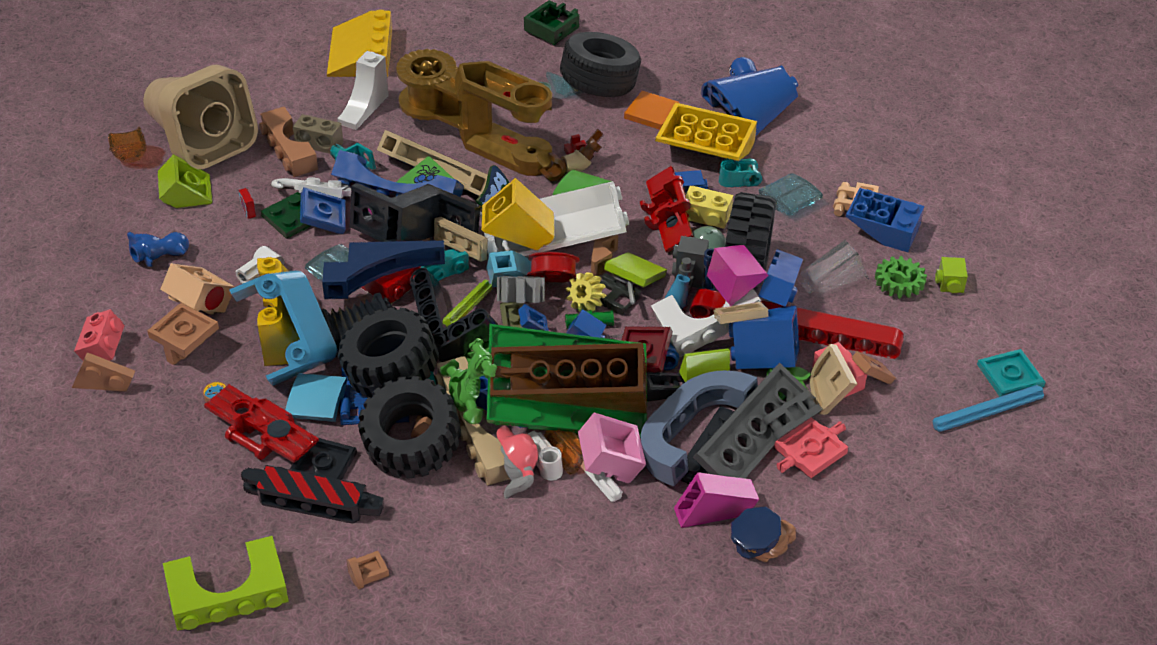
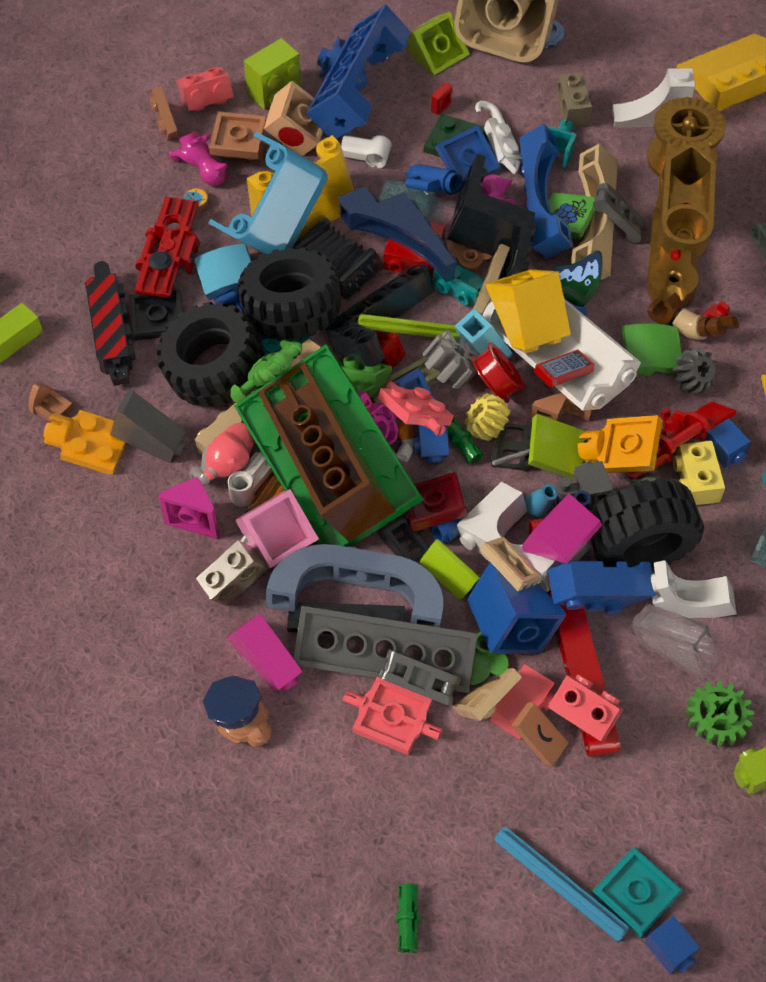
camera: 65 degrees right, 15 degrees up
nougat arch [259,106,318,177] -> none
none -> light orange plate [43,410,126,475]
none -> dark grey slope [110,389,186,463]
none -> dark pink slope [158,477,219,539]
none -> dark pink animal [169,131,227,186]
none -> dark tan brick [196,540,269,606]
none -> lime brick [244,38,302,110]
none -> blue plate [306,4,411,139]
none -> coral plate [377,381,454,436]
none -> green pin [396,883,421,953]
none -> blue piece [405,164,463,195]
none -> tile [534,349,595,388]
none -> coral brick [548,674,624,741]
none -> light orange plate [578,415,663,473]
none -> dark grey plate [593,183,645,243]
none -> blue brick [644,915,700,974]
none -> white arch [651,560,737,618]
none -> dark grey gear [672,348,720,394]

